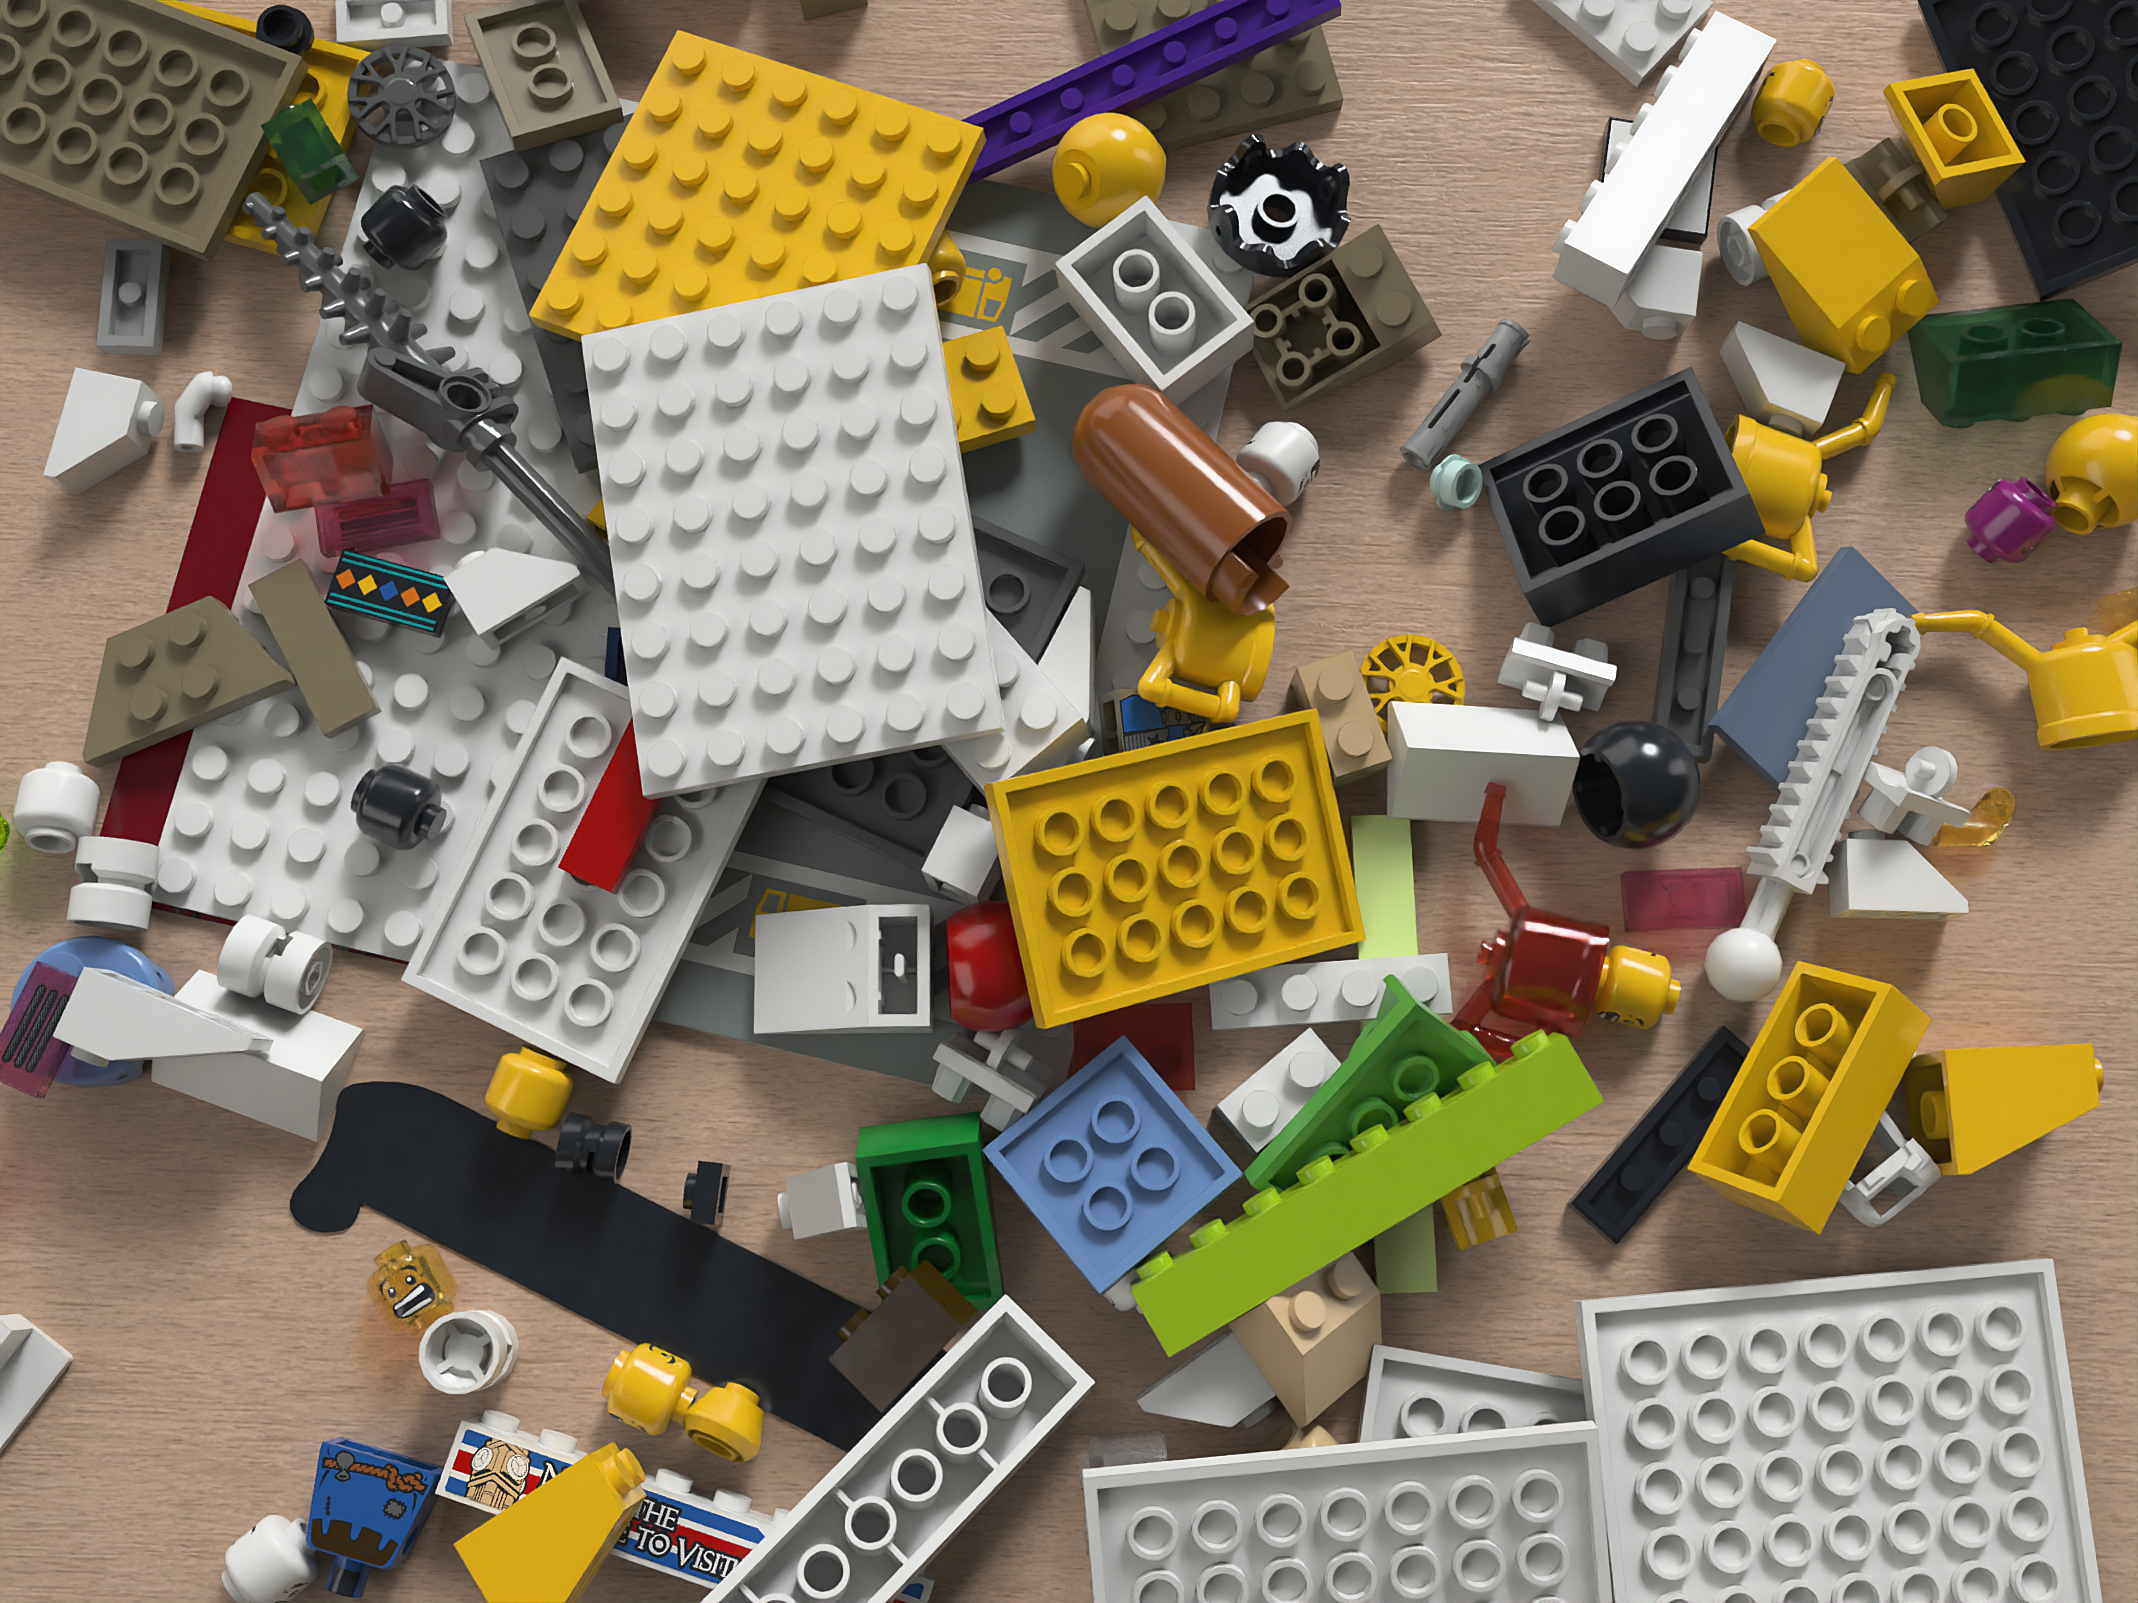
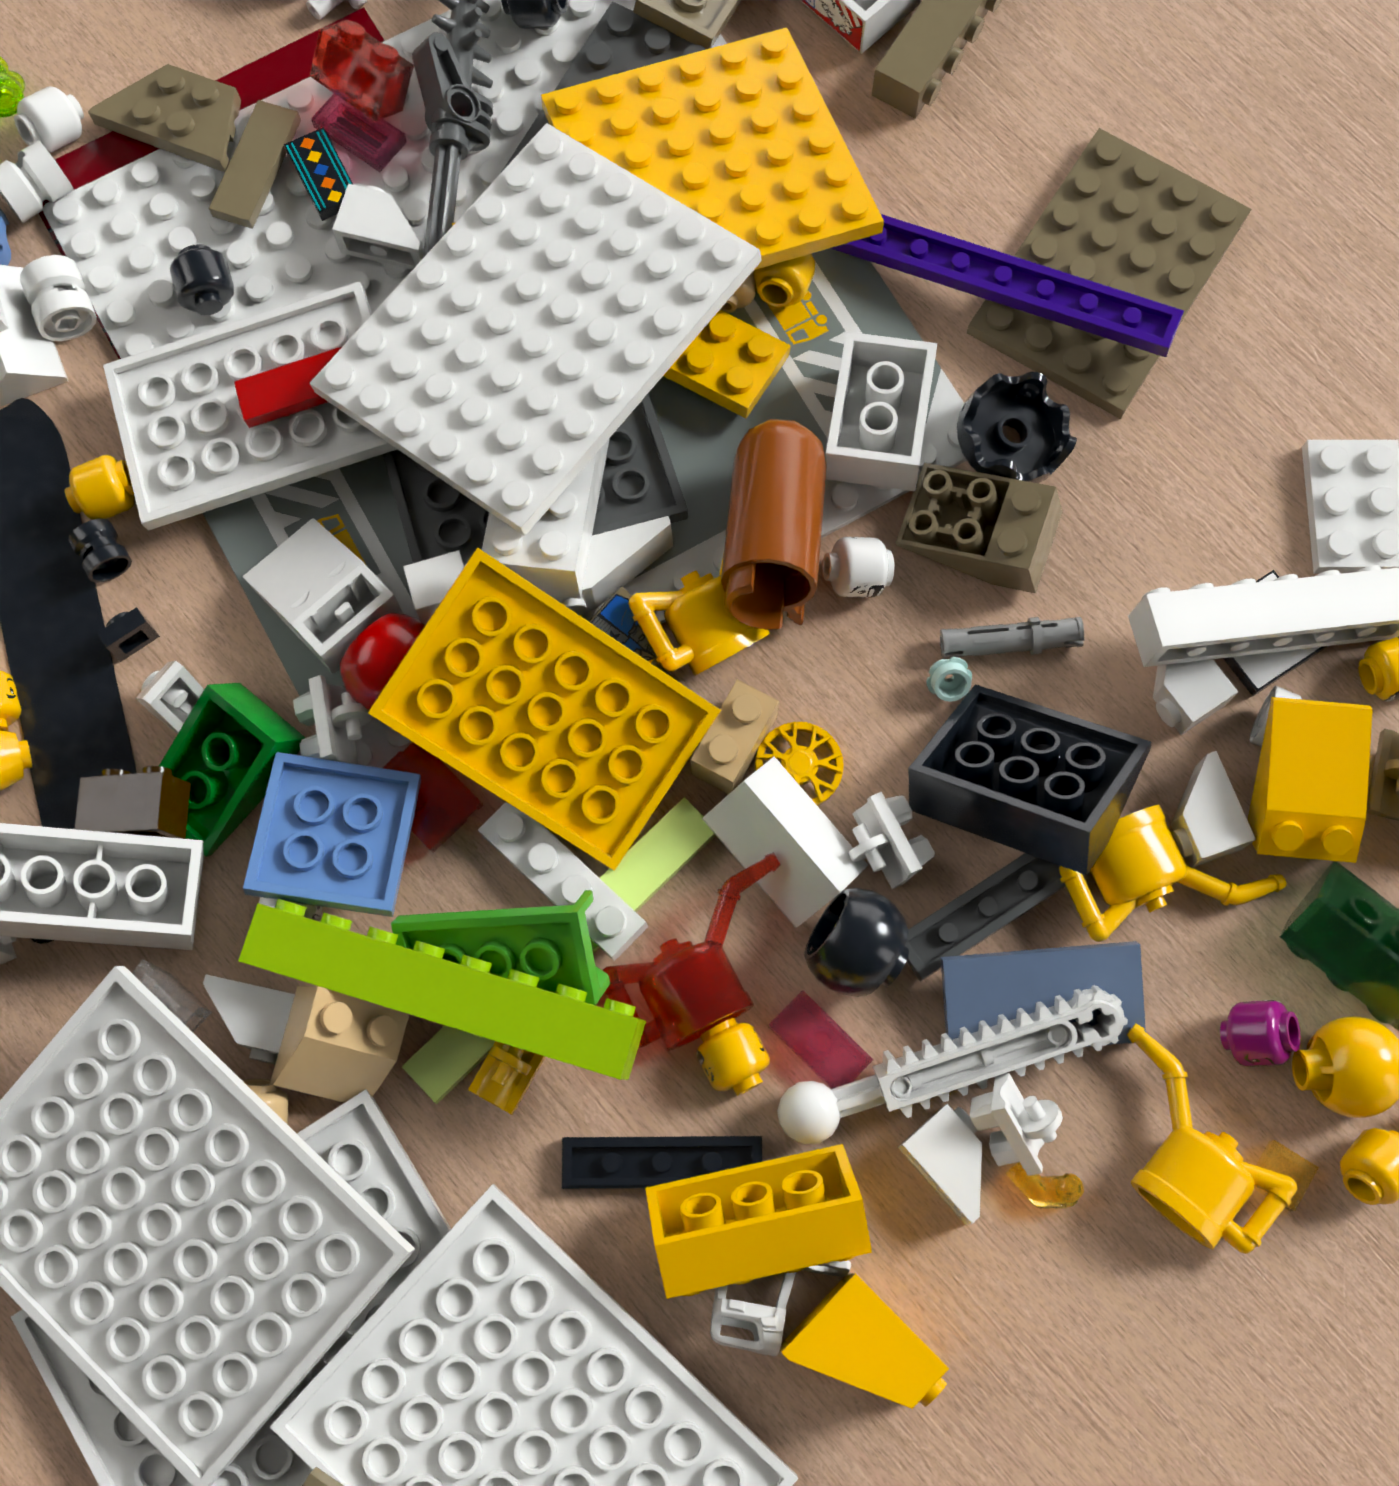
camera: 50 degrees right, 5 degrees down
yellow brick [1052,113,1166,229] -> none
white brick [1213,1028,1342,1155] -> none

